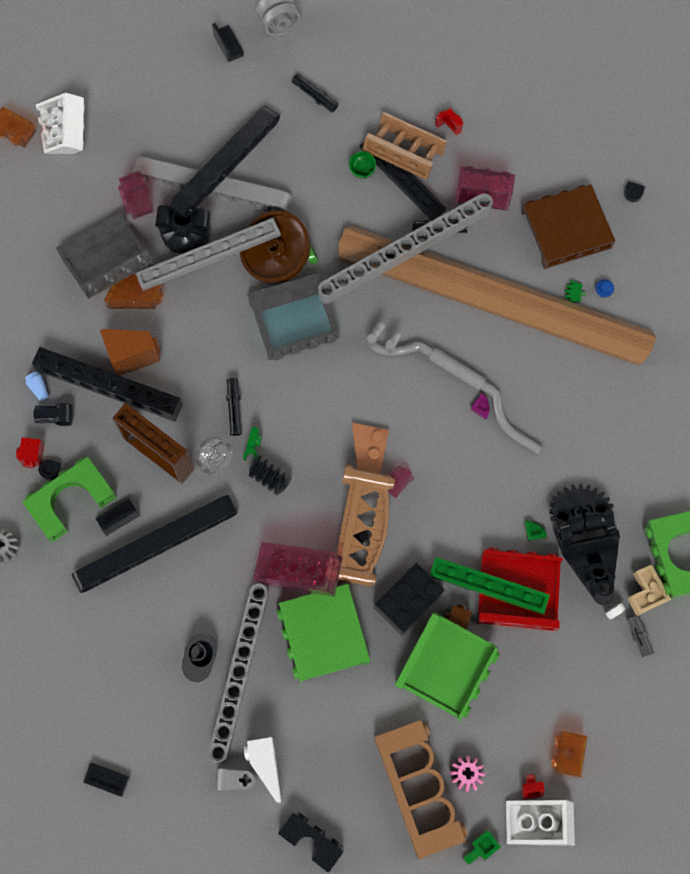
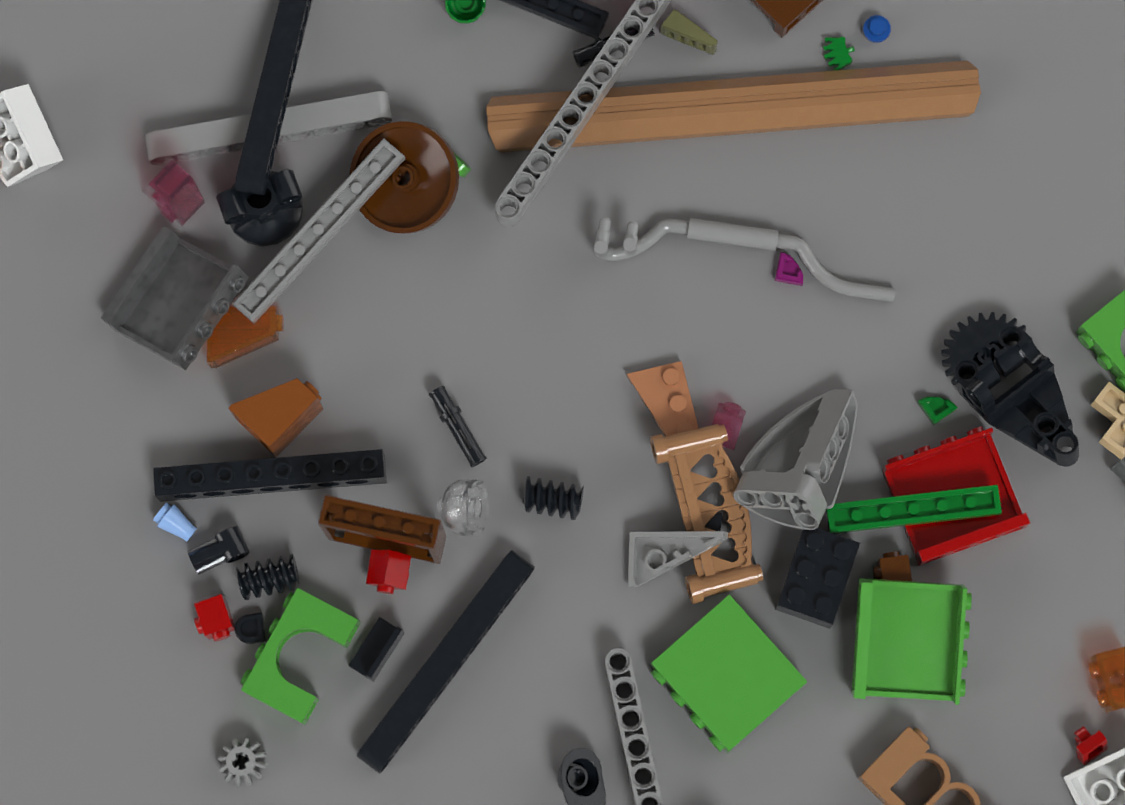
camera: 20 degrees left, 5 degrees up
green plate [243,427,263,462] -> none
panel [247,273,339,361] -> none
clear pink brick [253,542,343,597] -> none
bright pink gear [450,756,485,792] -> none
white tile [605,603,625,619] -> none
none -> black piece [236,554,299,600]
none -> red brick [366,550,411,594]
none -> light grey wing [628,531,728,588]
none -> olive slope [661,10,718,55]
none -> light grey panel [733,389,858,530]

